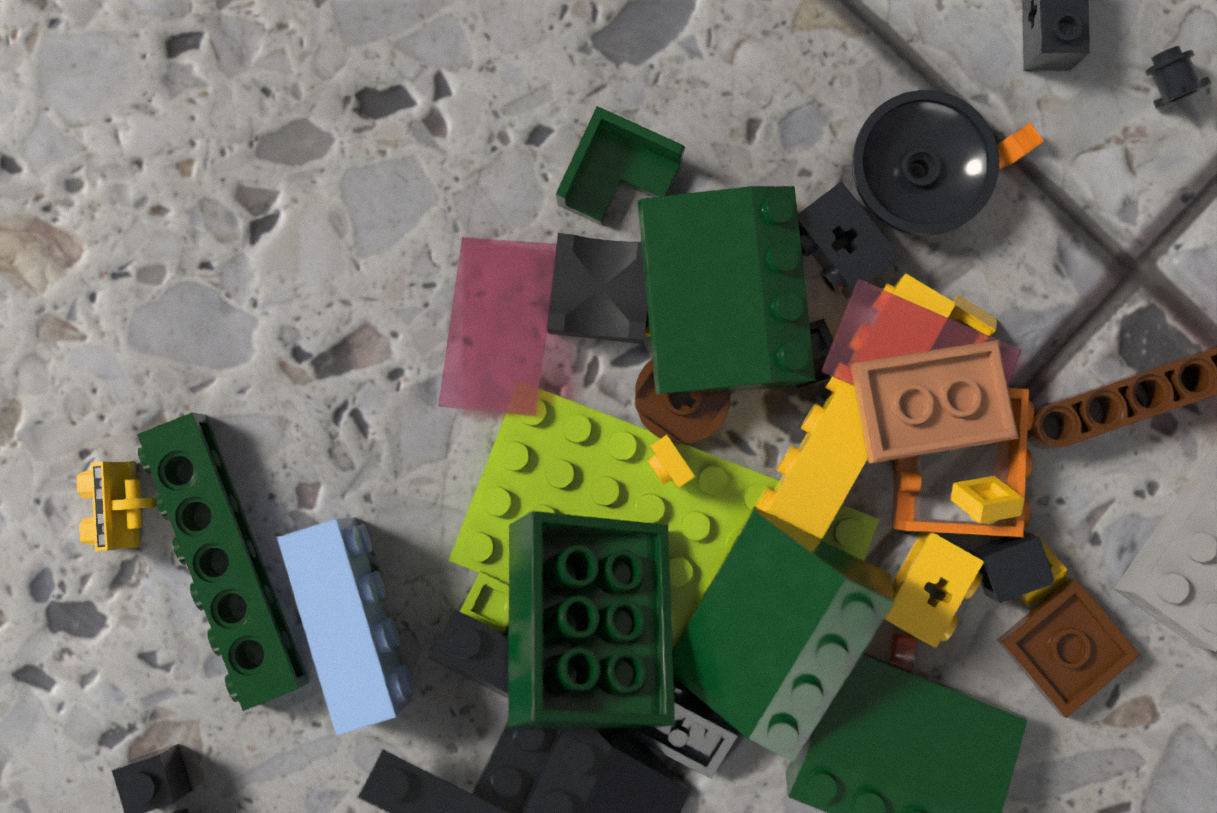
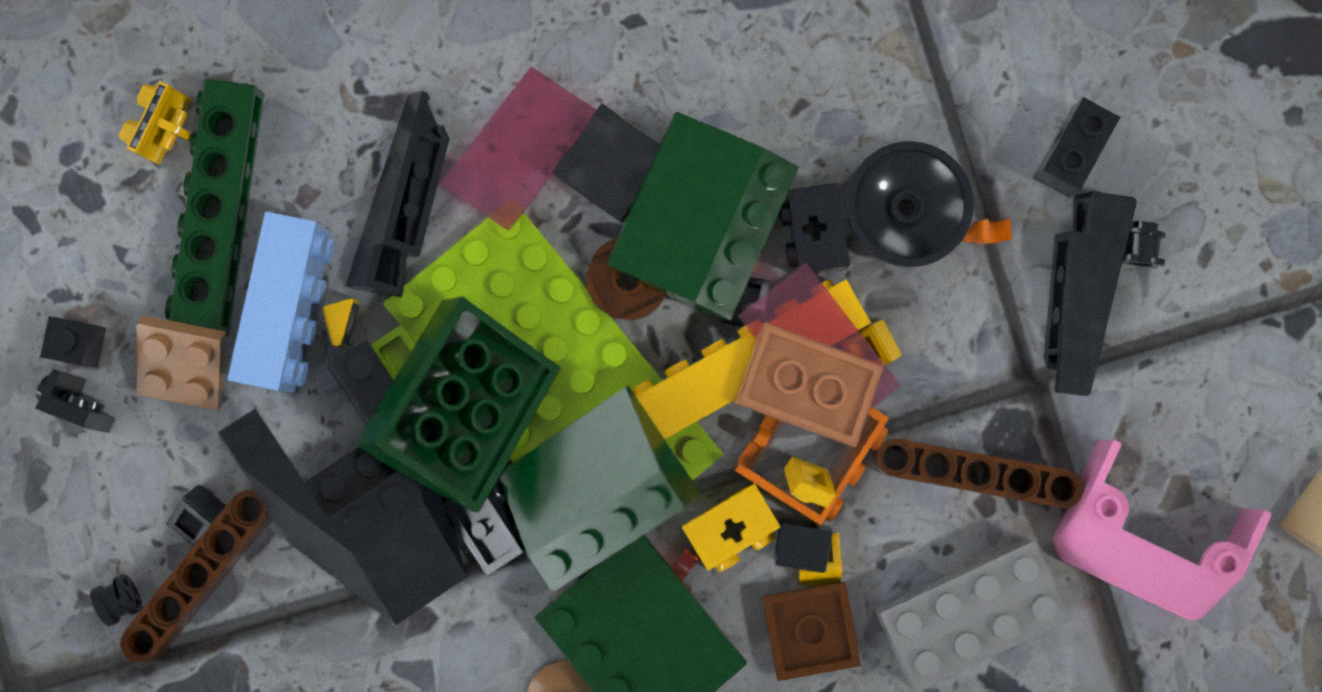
camera: 30 degrees right, 0 degrees up
dark green panel [556,106,685,225] -> none
yellow plate [647,435,695,488] -> none
none -> medium nougat plate [136,315,226,411]
none -> yellow slope [322,298,360,349]
none -> black wedge [346,91,450,297]
none -> black wedge [1043,191,1137,396]

